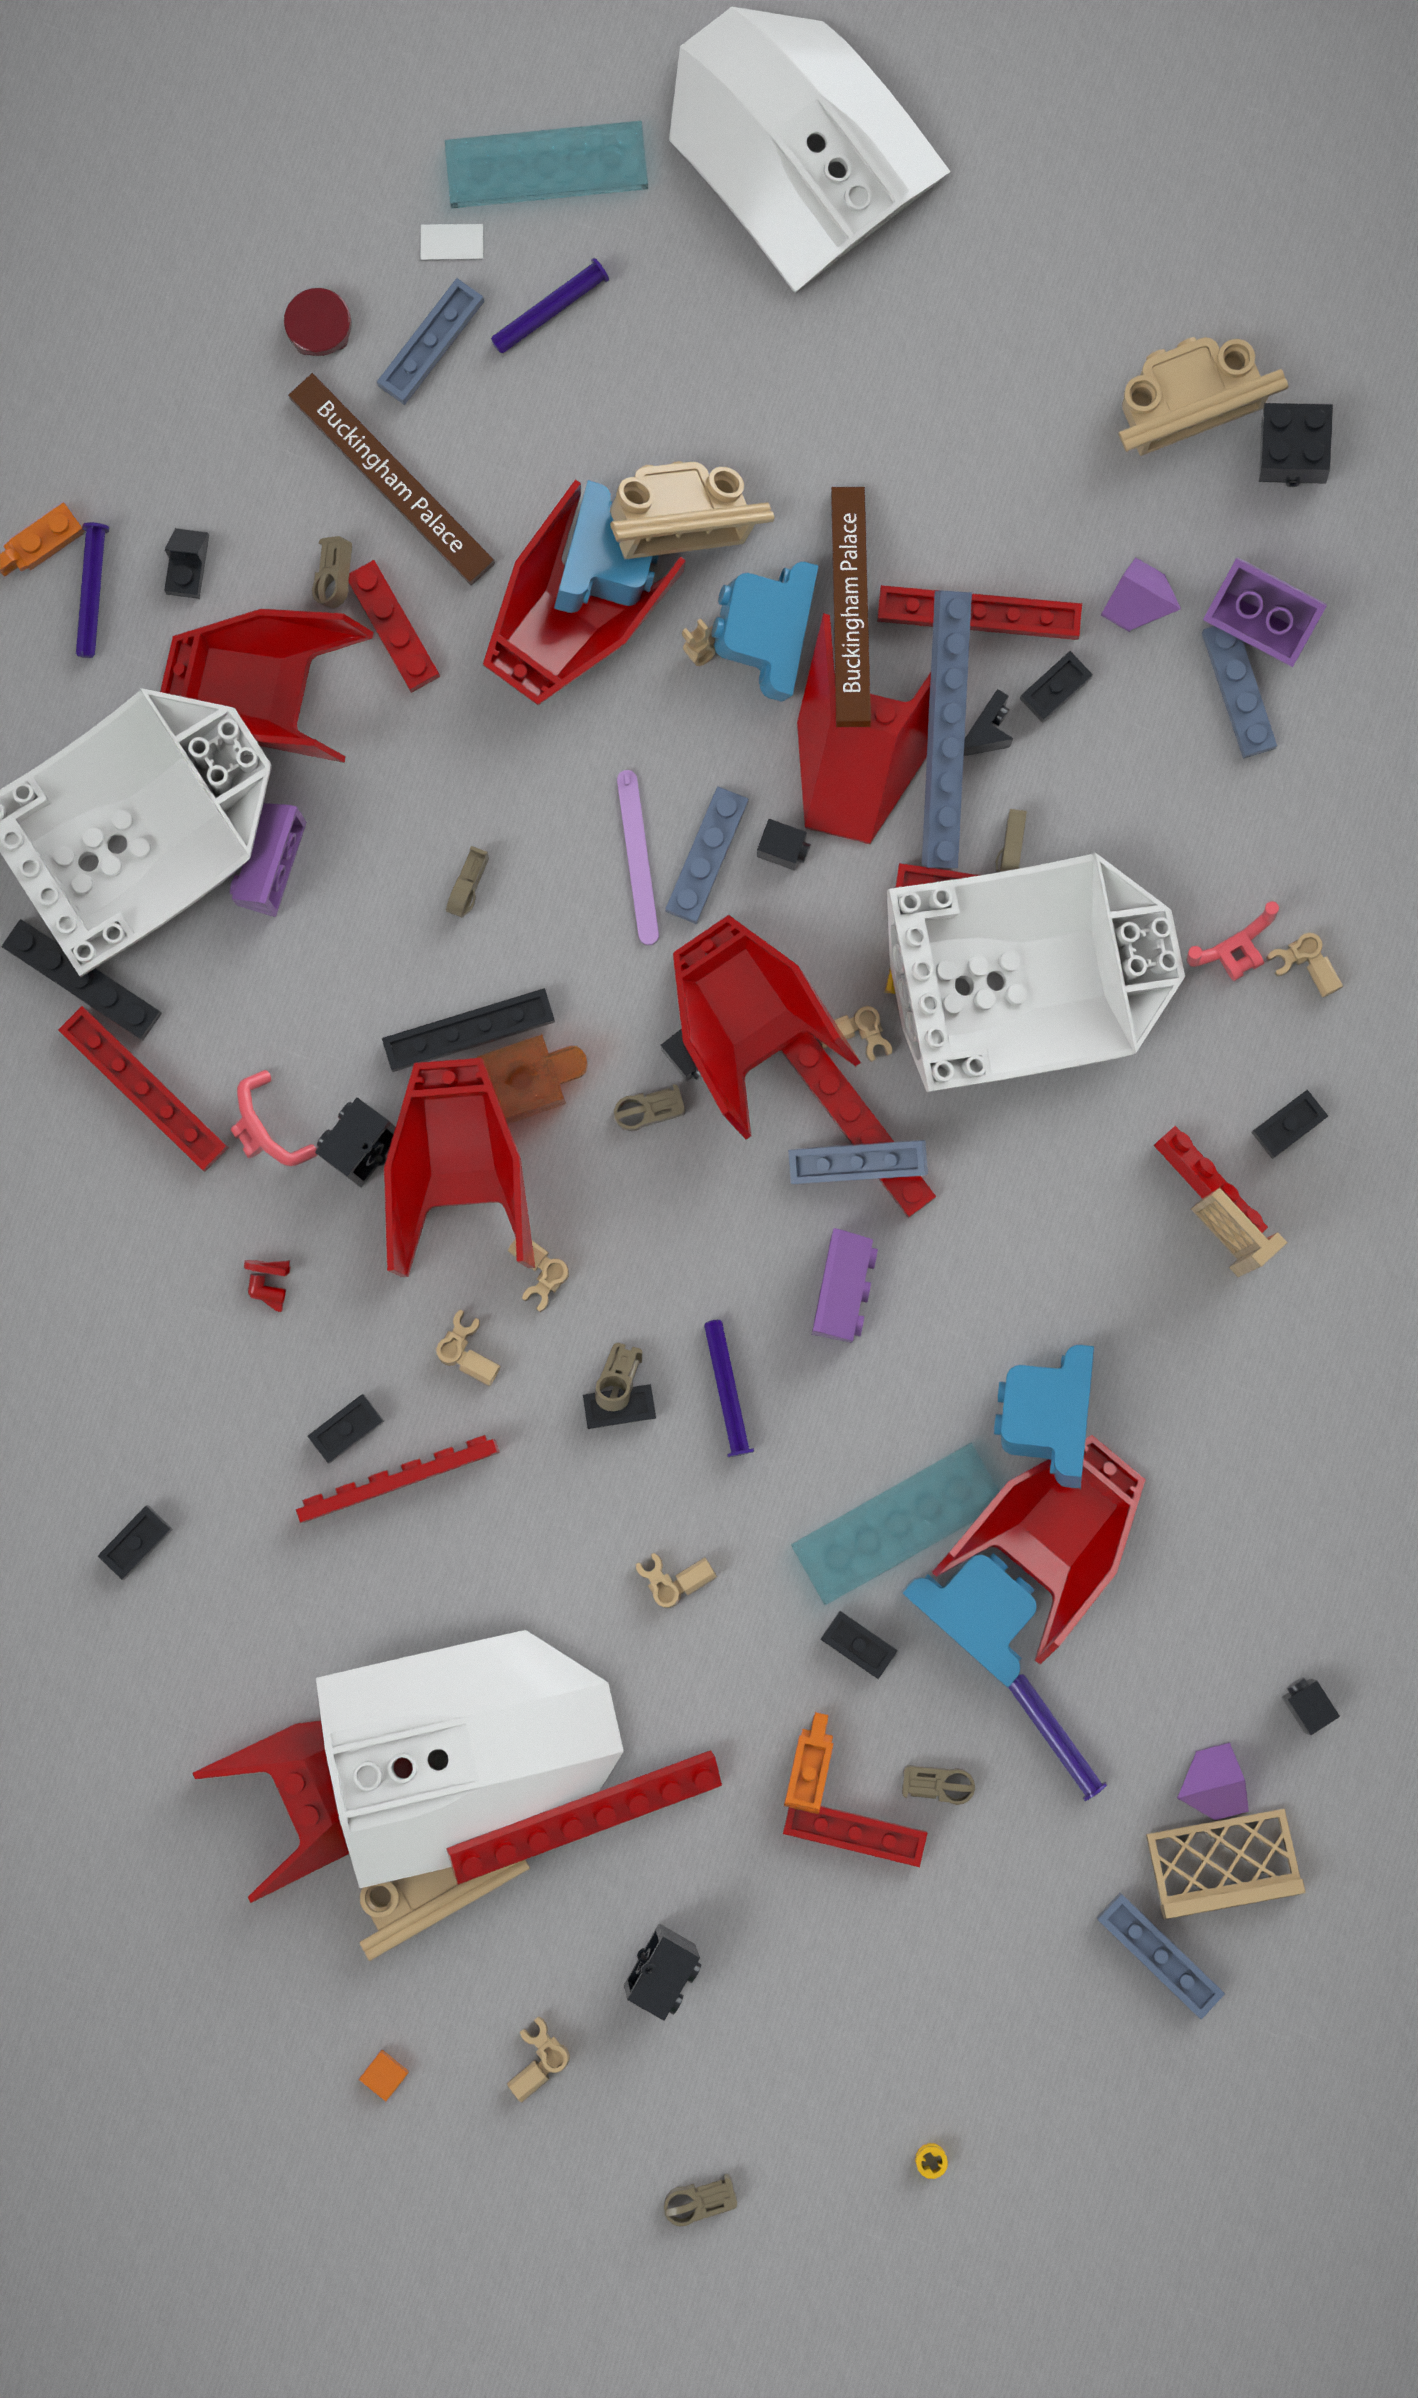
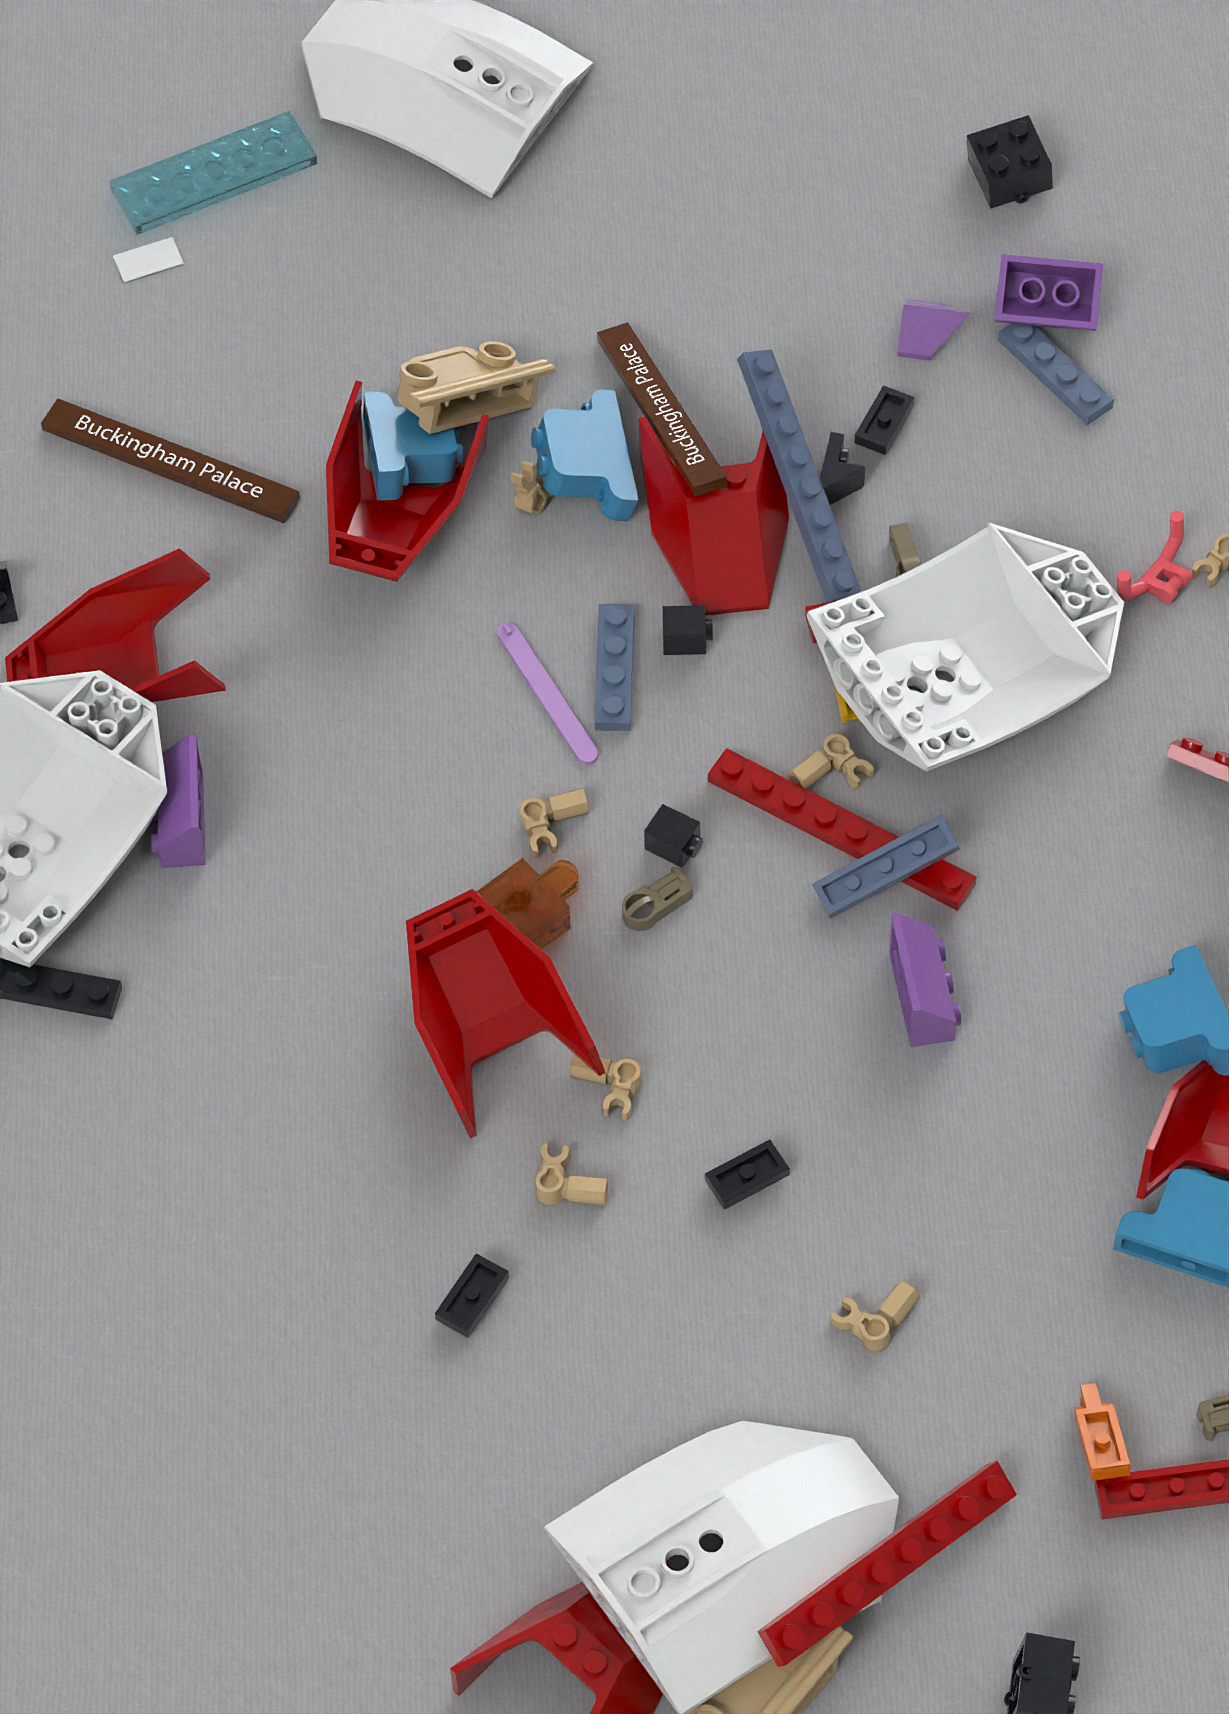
camera: 25 degrees left, 25 degrees down
red plate [58,1006,229,1172] -> none
black plate [98,1505,173,1580] -> none
coral piece [230,1070,317,1166] -> none
red piece [244,1260,291,1312] -> none
dark red tile [284,288,352,356] -> none
red plate [295,1435,500,1523] -> none
dark tan piece [312,536,352,609] -> none
black brick [315,1097,396,1188] -> none
red plate [348,560,440,693] -> none
sand blue plate [377,278,484,405] -> none
black plate [382,988,555,1072] -> none
dark tan piece [446,846,489,918] -> none
dark purple axle [491,258,609,353] -> none
dark tan piece [595,1343,643,1411] -> none
red windscreen [673,915,861,1140] -> none
dark purple axle [704,1319,755,1458] -> none
clear light blue plate [790,1442,999,1605] -> none
black plate [820,1611,898,1679] -> none
red plate [877,585,1082,640] -> none
tan brick [1118,337,1289,456] -> none
none -> tan bar [520,788,589,858]

